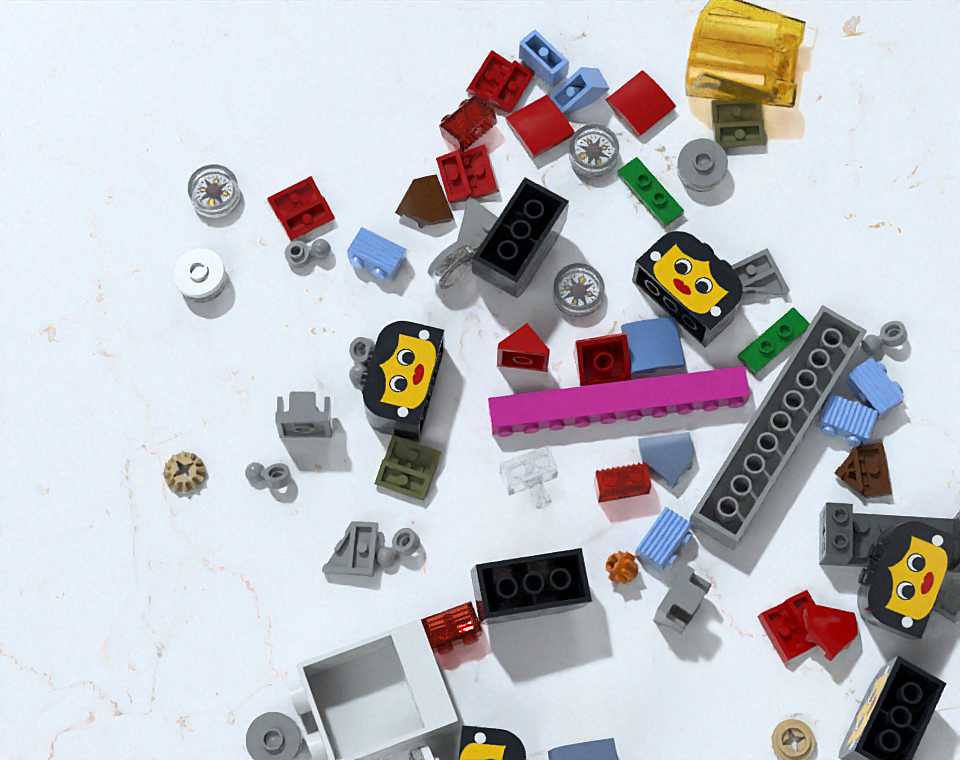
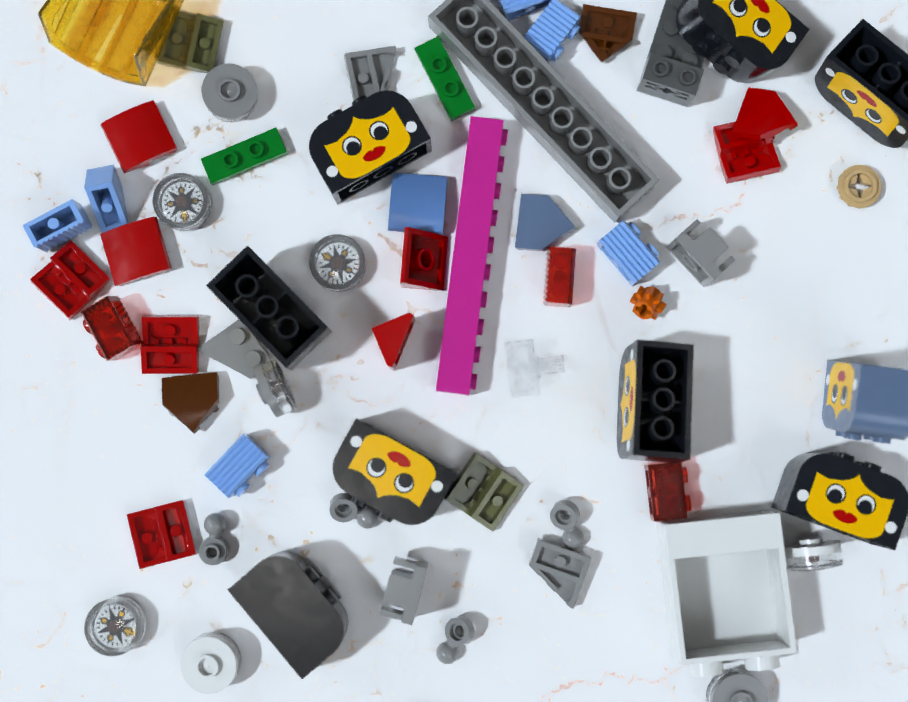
camera: 75 degrees left, 15 degrees up
none -> black brick [228,551,349,680]

